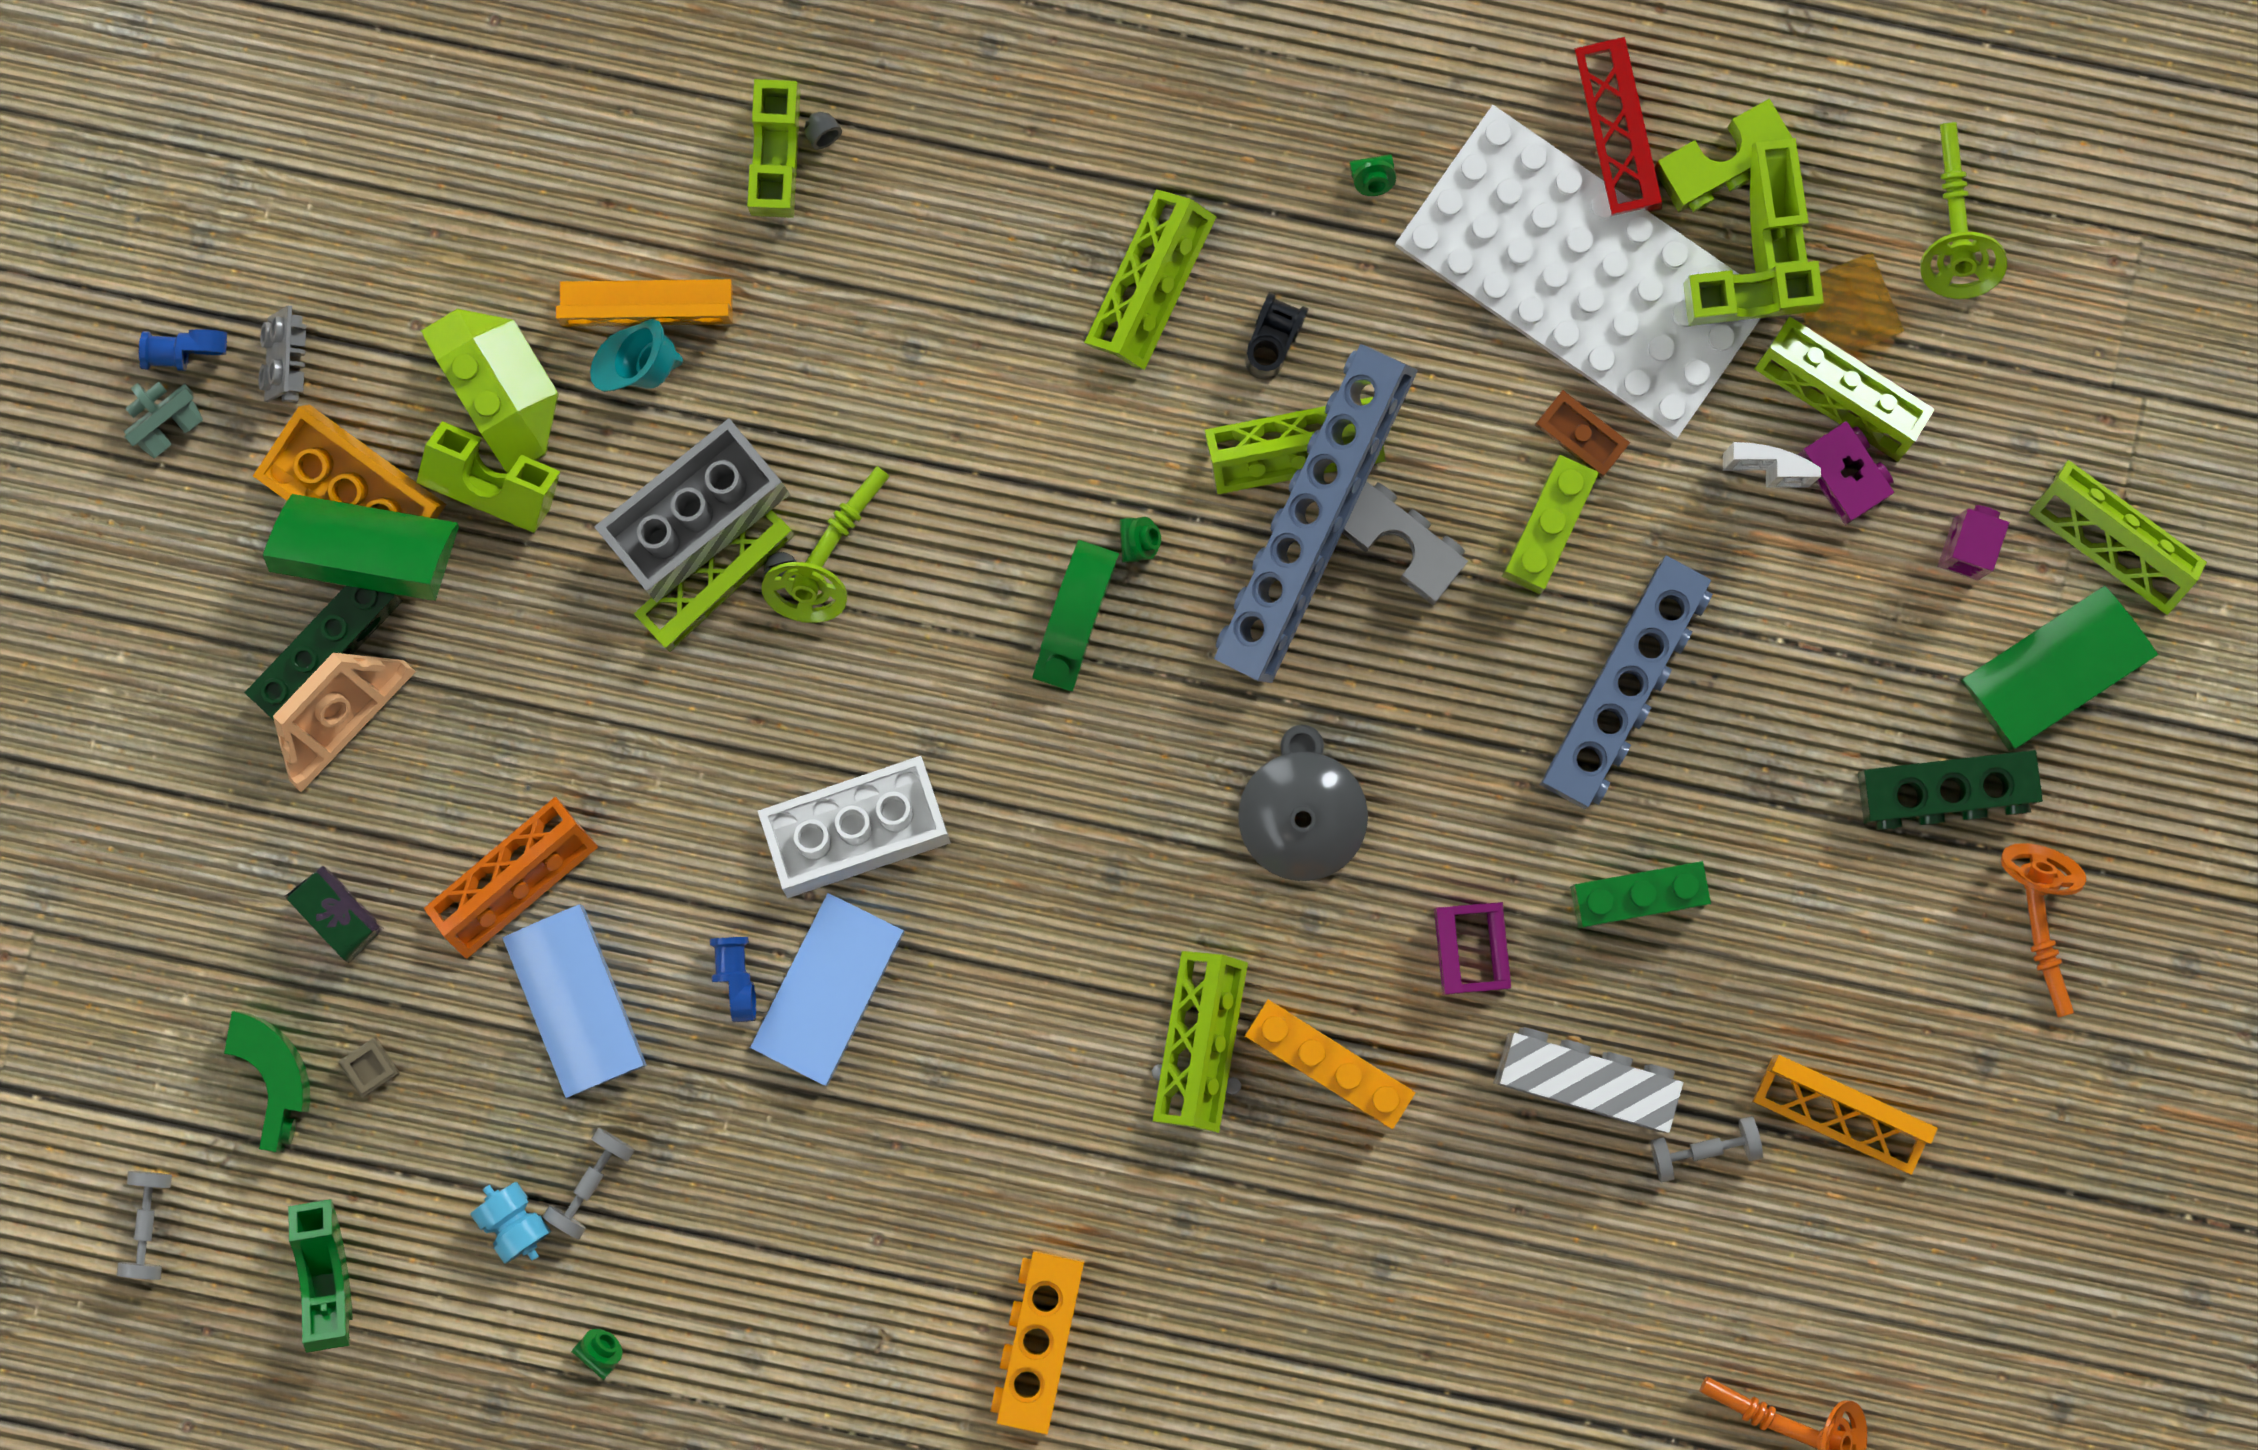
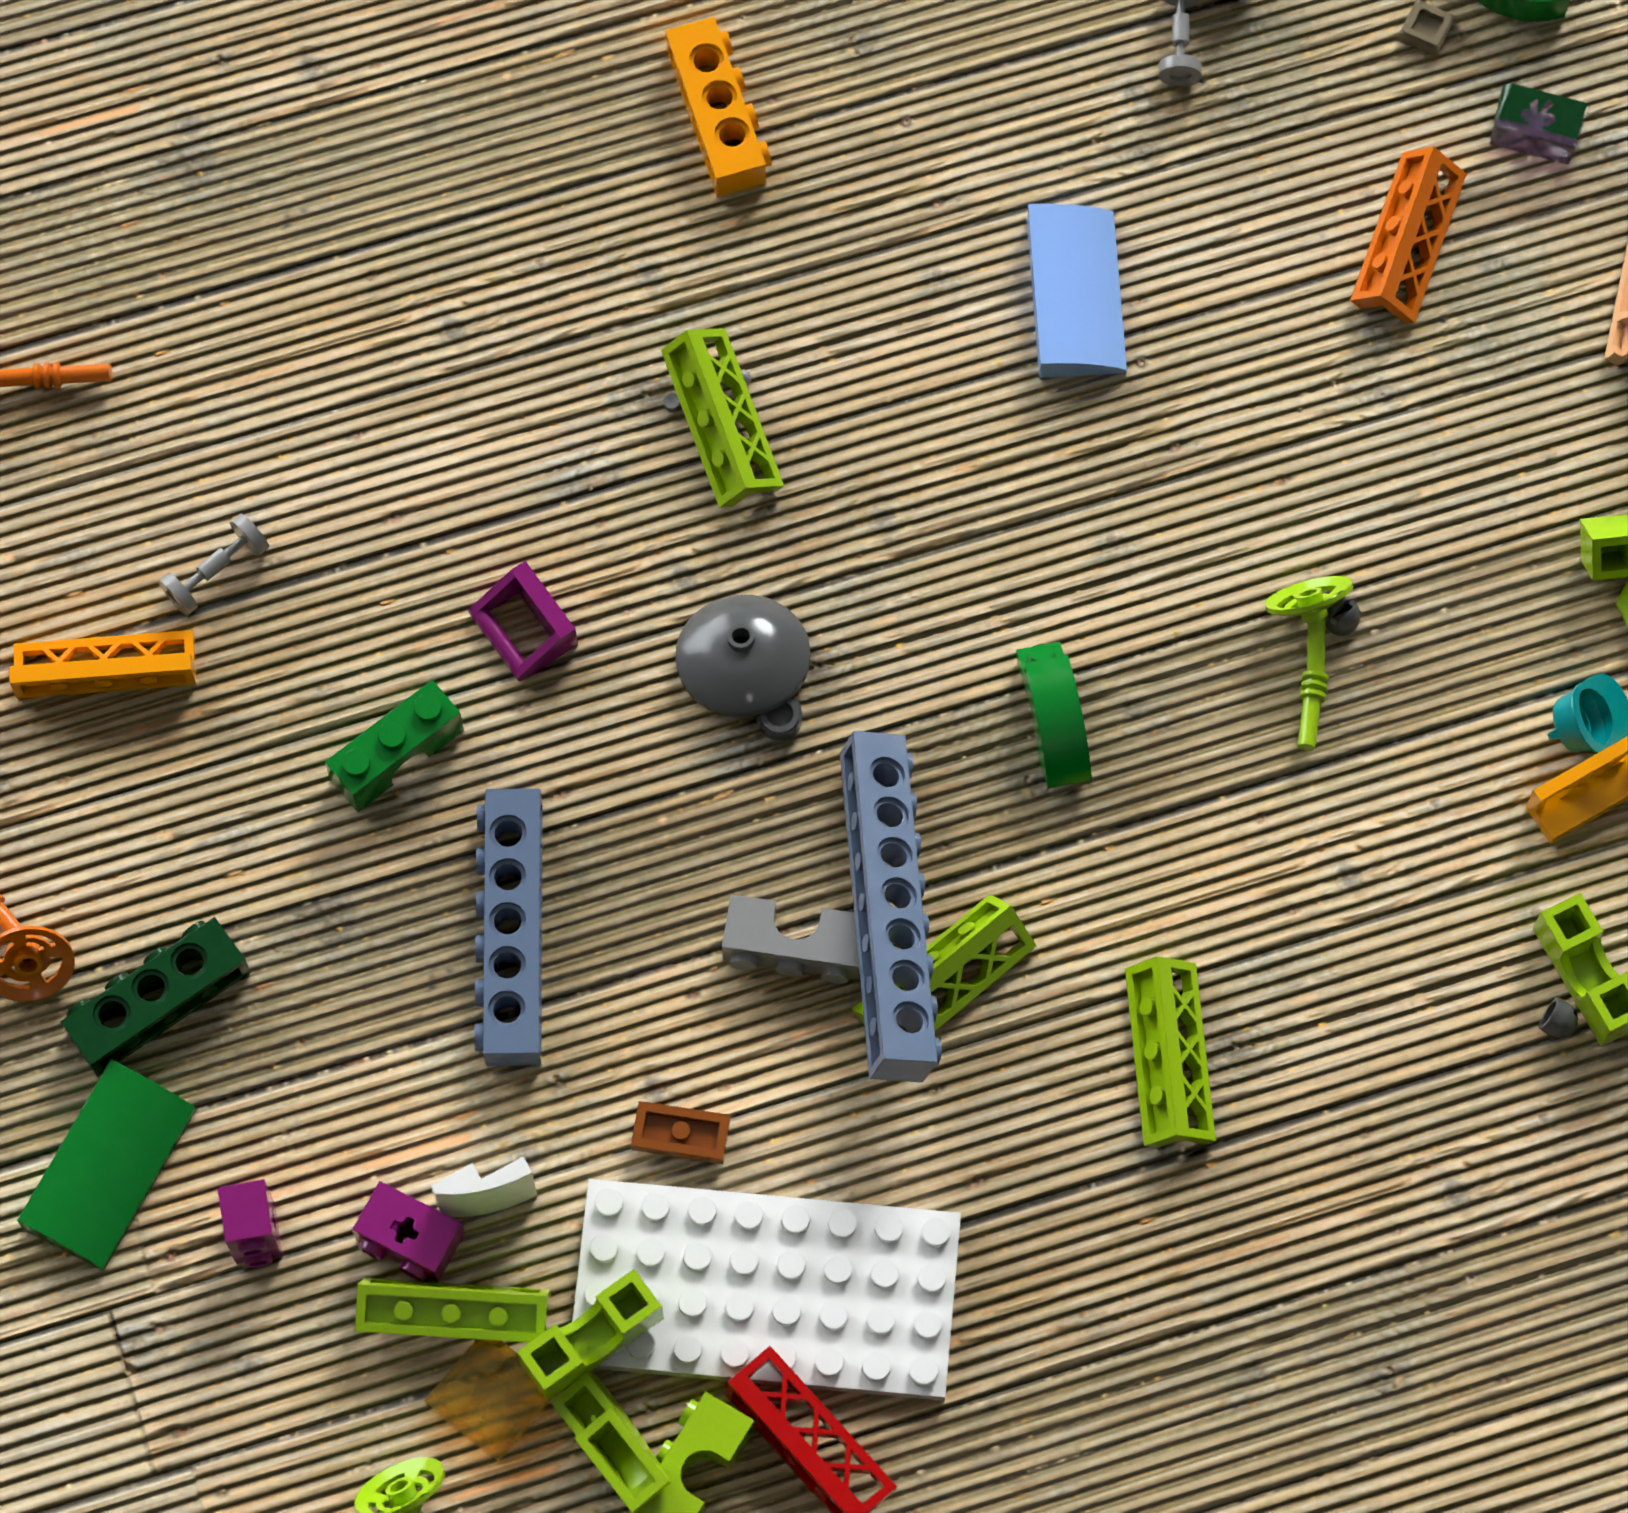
camera: 150 degrees right, 15 degrees down
light blue slope [502,904,647,1098] -> none
light grey brick [594,418,790,603] -> none
lime fence [634,510,795,652] -> none
blue connector [710,937,756,1022] -> none
white slope [758,756,951,899] -> none
green plate [1120,517,1161,563] -> none
light orange arch [1244,999,1416,1130] -> none
black piece [1245,292,1309,379] -> none
green plate [1349,154,1396,196] -> none
brick [1493,1027,1684,1133] -> none
lime arch [1501,455,1599,595] -> none
lime fence [2029,460,2207,615] -> none

